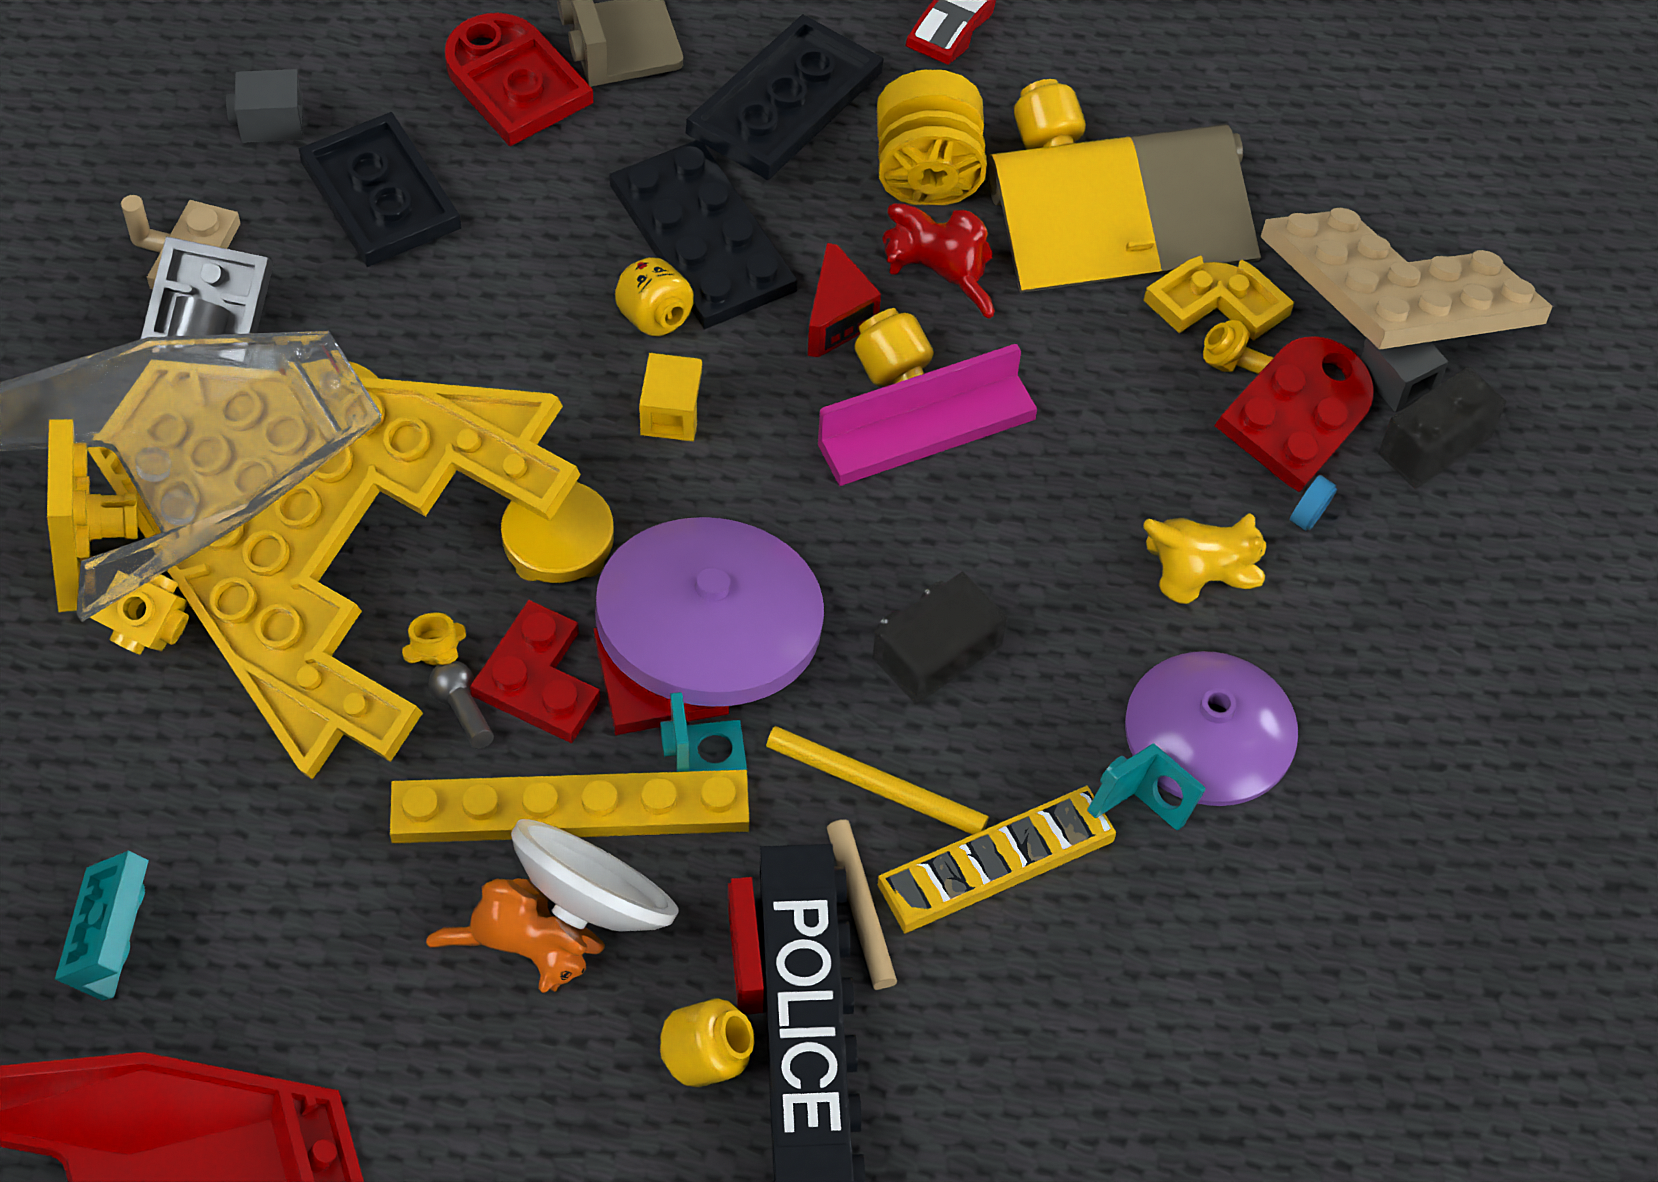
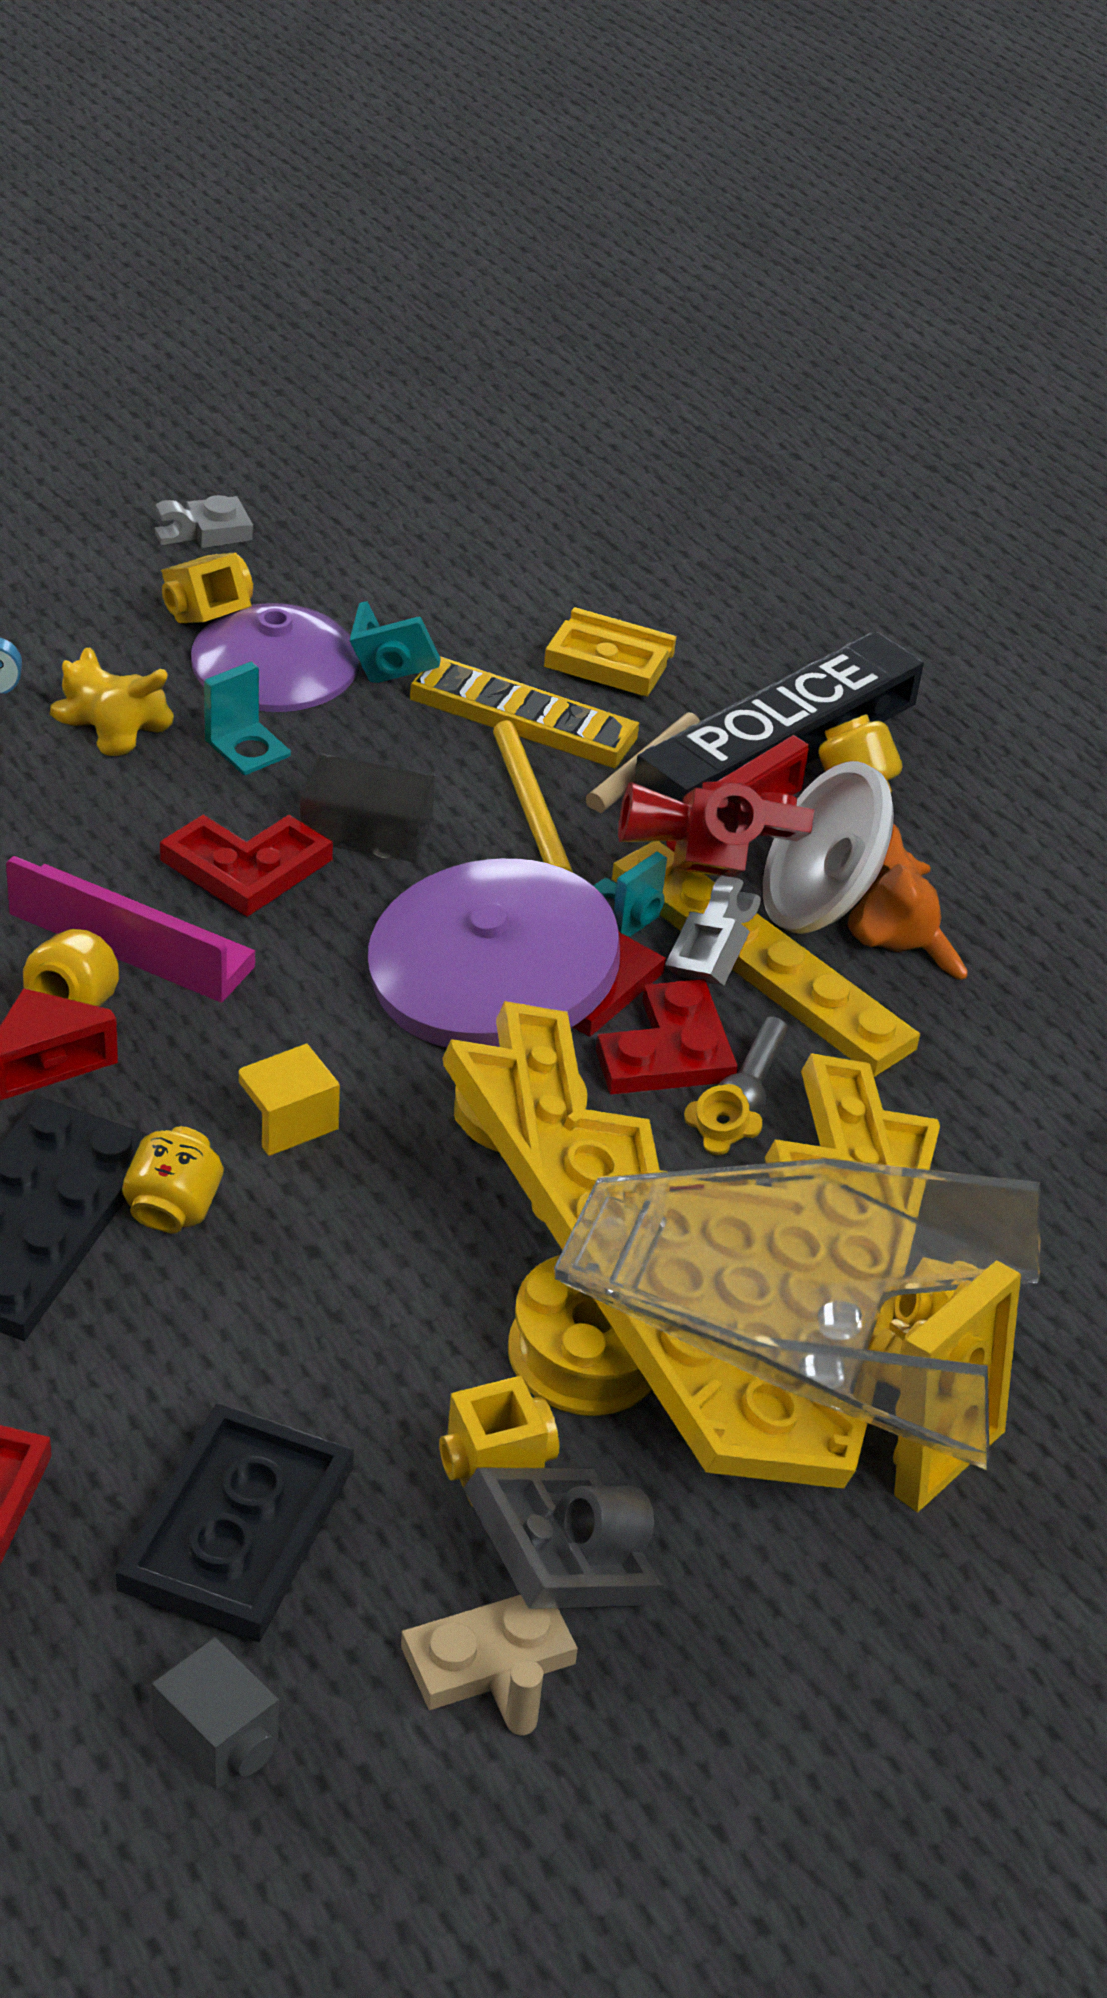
camera: 130 degrees left, 15 degrees down
none -> light grey plate [155,495,253,548]
none -> red plate [160,814,333,917]
none -> yellow brick [161,553,253,623]
none -> teal bracket [204,661,291,775]
none -> yellow brick [439,1375,559,1507]
none -> yellow plate [544,607,677,697]
none -> red brick [618,782,815,877]
none -> light grey plate [665,876,761,986]

